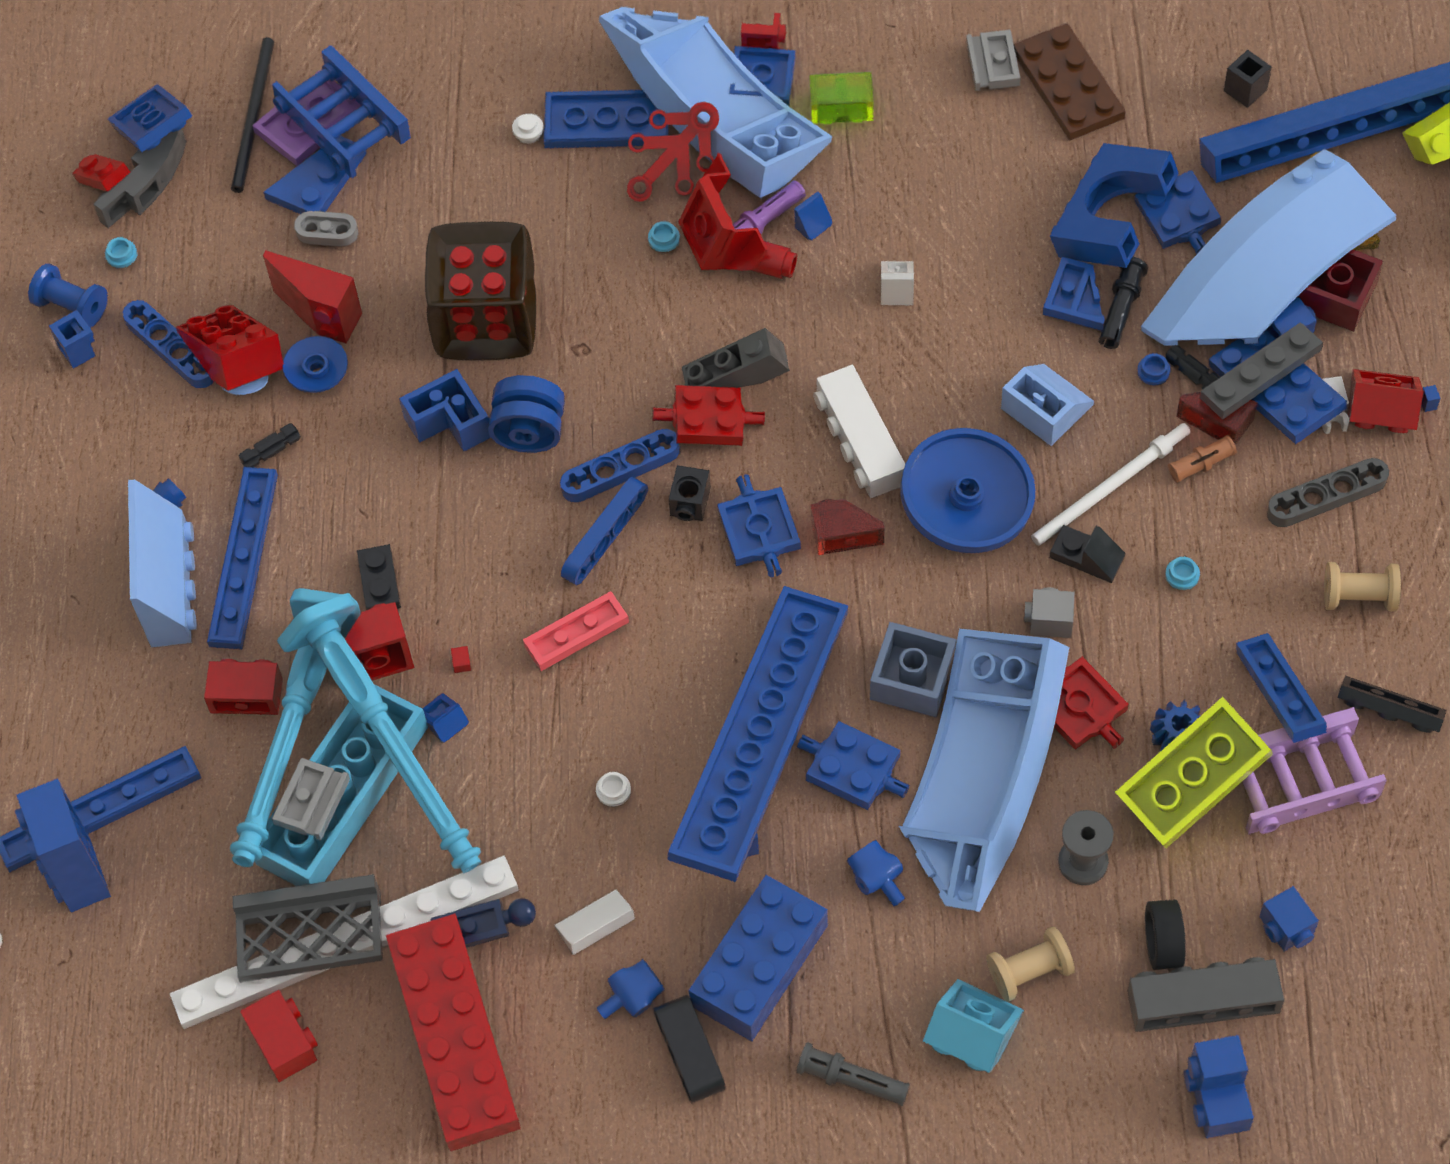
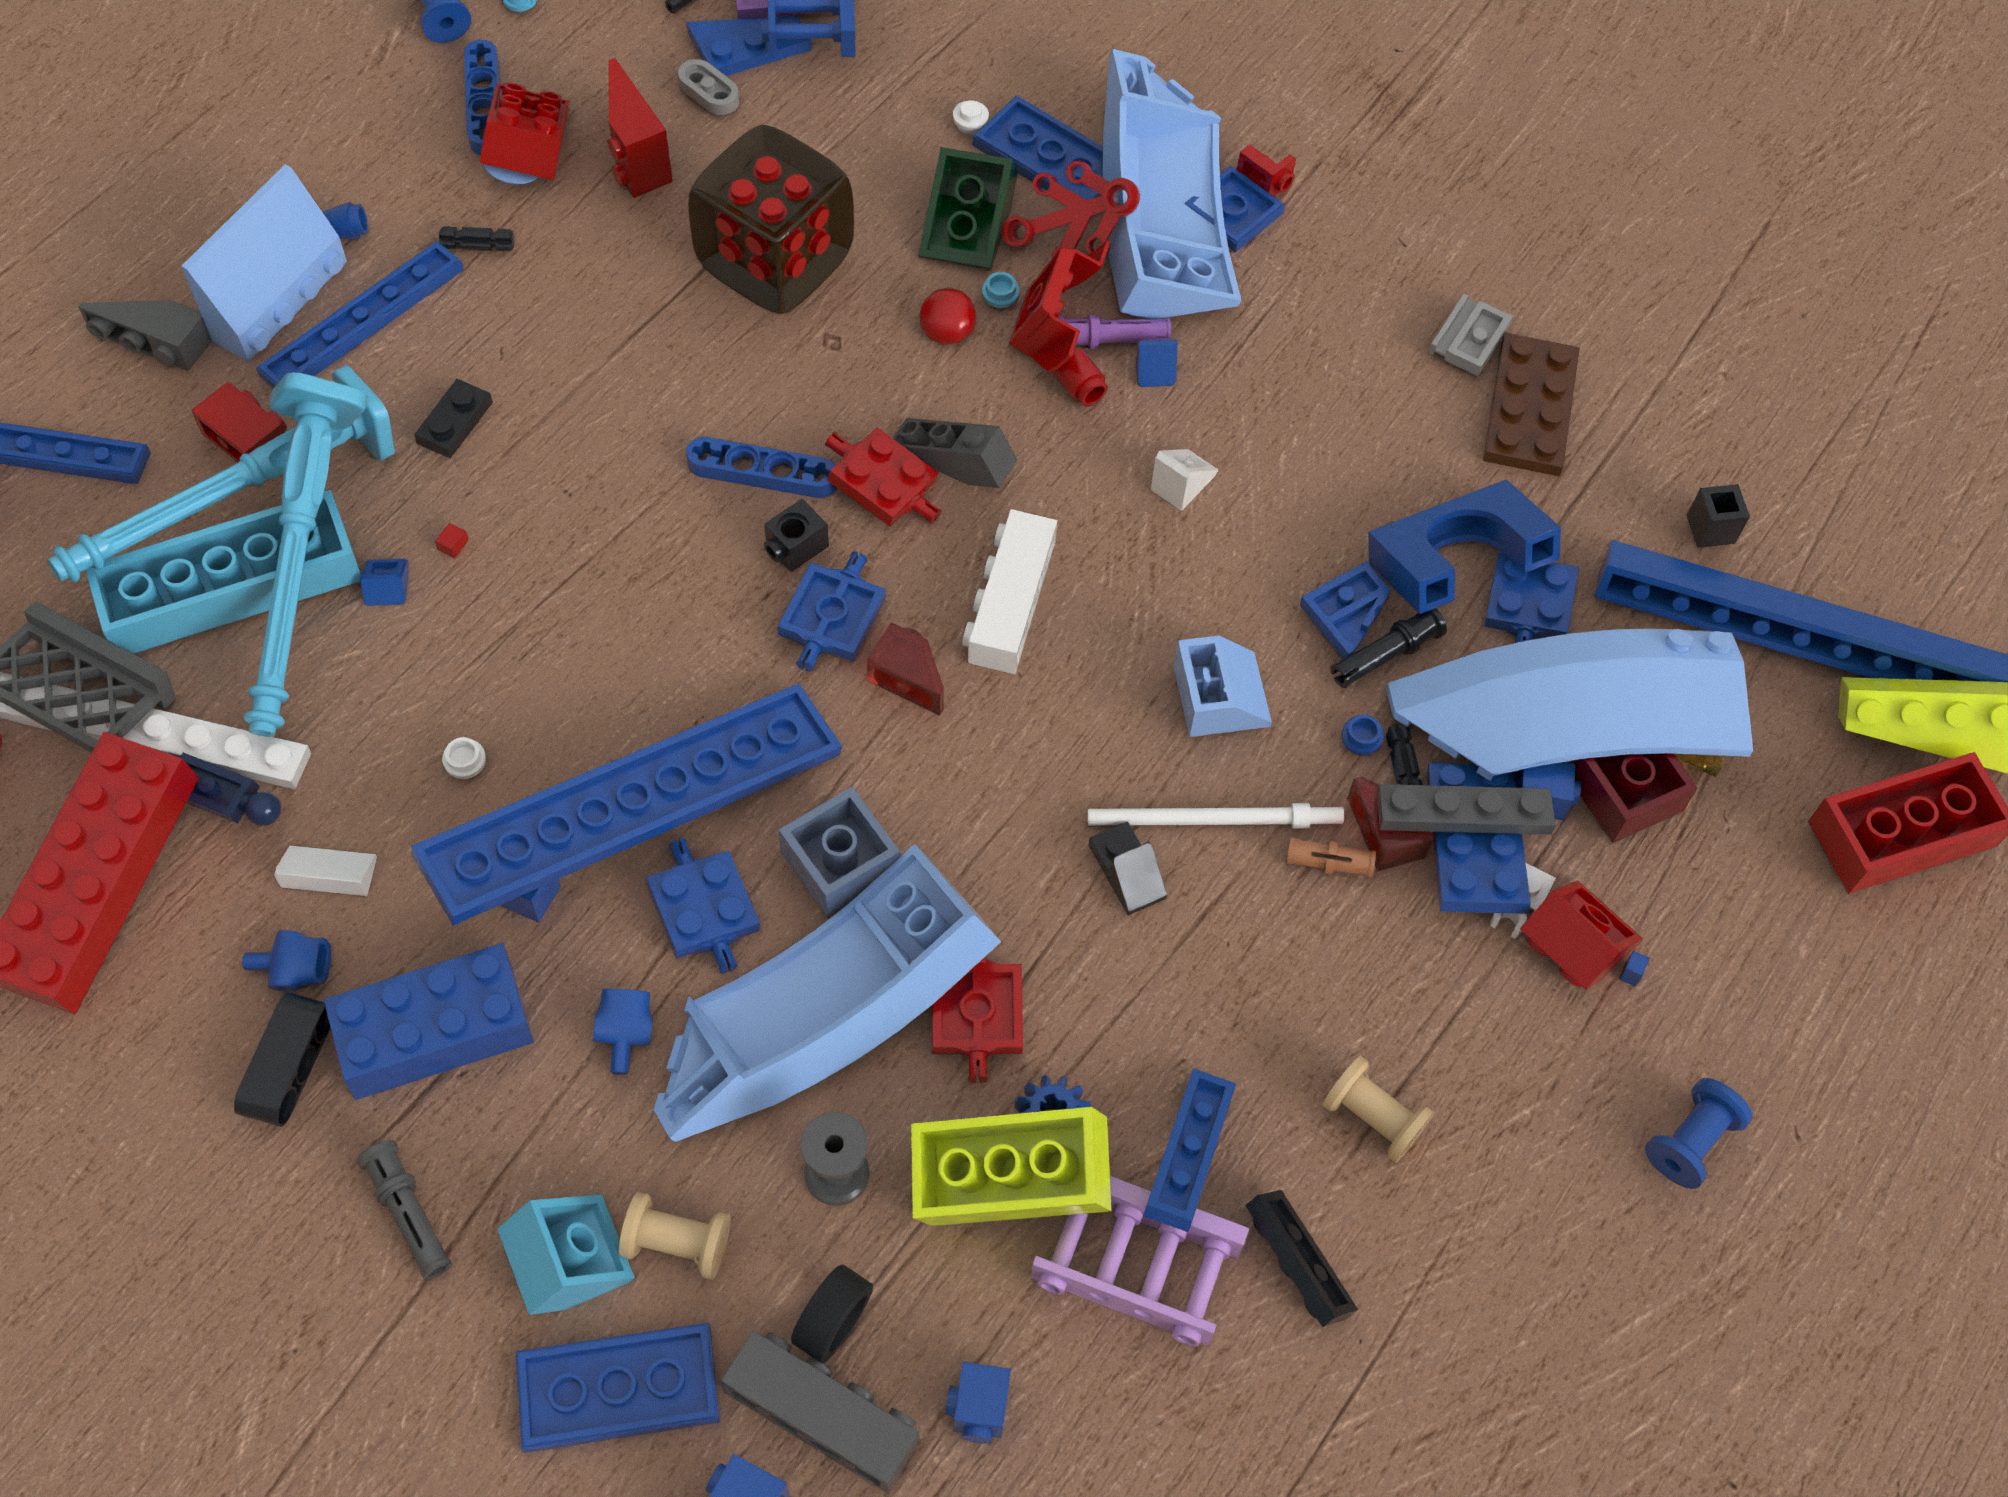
camera: 30 degrees right, 0 degrees up
blue brick [49,310,95,369] -> none
light grey plate [272,758,350,840] -> none
blue dish [283,336,348,393] -> none
red slope [345,602,415,681] -> none
blue brick [399,369,491,451] -> none
blue wheel [488,375,565,453] -> none
coral plate [523,591,629,671] -> none
blue beam [561,477,648,585] -> none
clear neon green brick [809,72,874,124] -> none
blue dish [900,428,1035,553] -> none
light grey brick [1024,587,1075,638] -> none
medium azure plate [1165,557,1200,590] -> none
dark grey beam [1267,458,1389,527] -> none
none -> dark grey slope [79,300,212,371]
none -> blue tile [515,1322,720,1453]
none -> dark green slope [918,147,1018,270]
none -> red hair [920,287,976,345]

